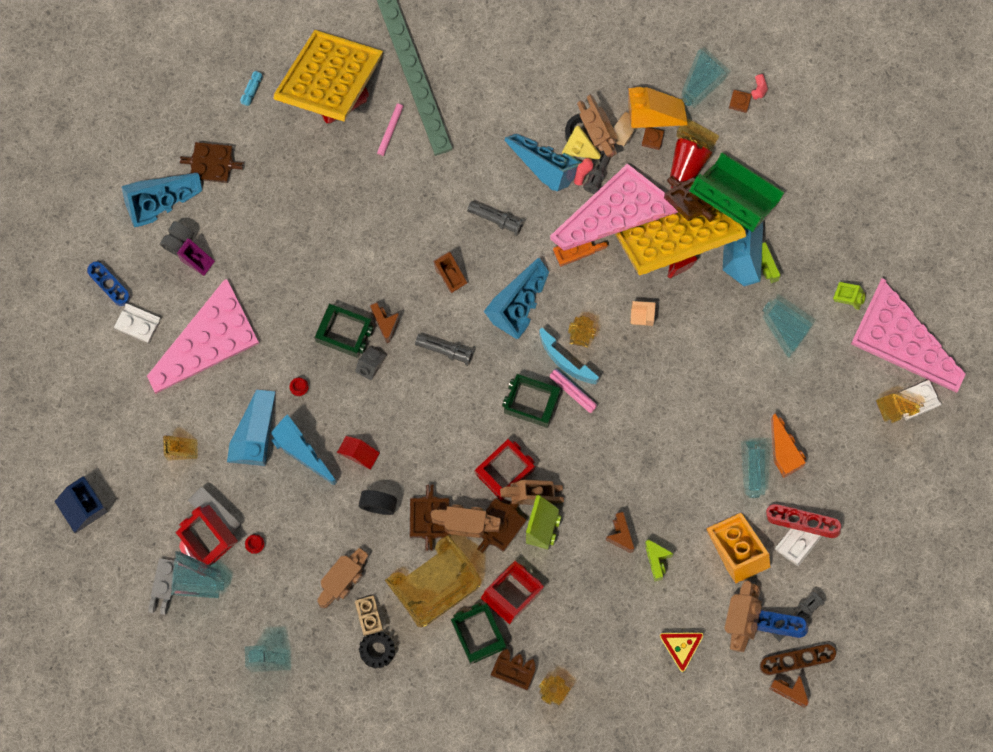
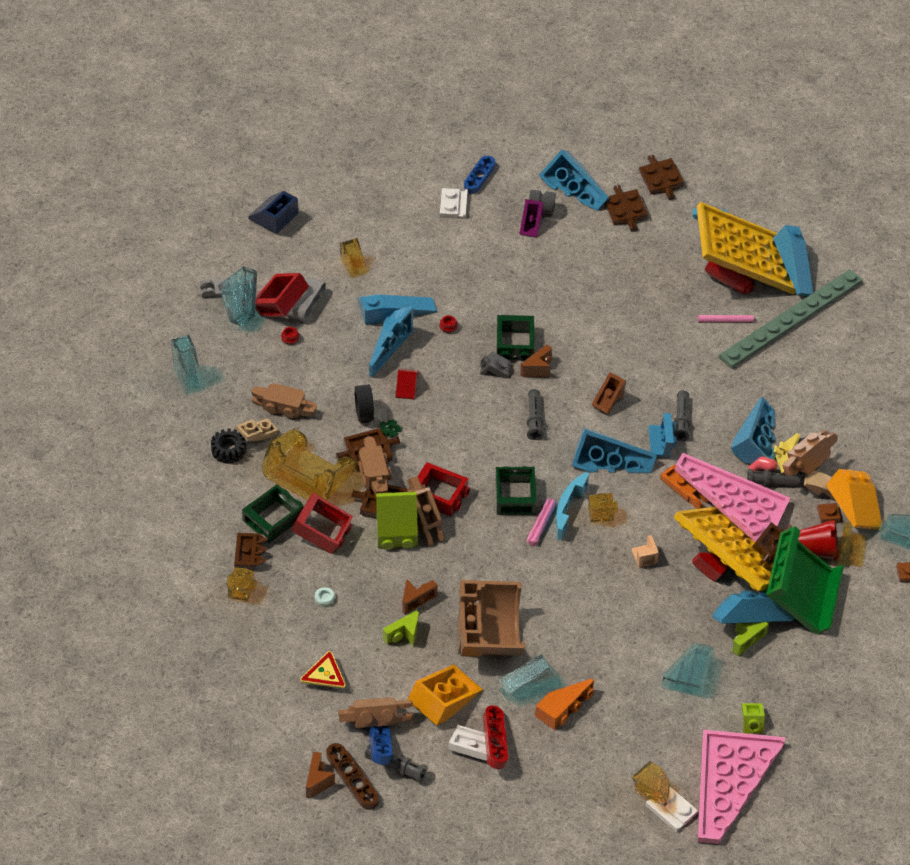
camera: 65 degrees right, 25 degrees down
bright pink wing [147,279,259,394] -> none
none -> light aqua tile [315,587,335,607]
none -> dark green plant [380,419,402,438]
none -> medium nougat piece [457,580,525,657]
none -> reddish brown plate [639,155,684,200]
none -> dark azure bracket [648,413,676,458]
none -> dark azure wedge [773,225,813,296]

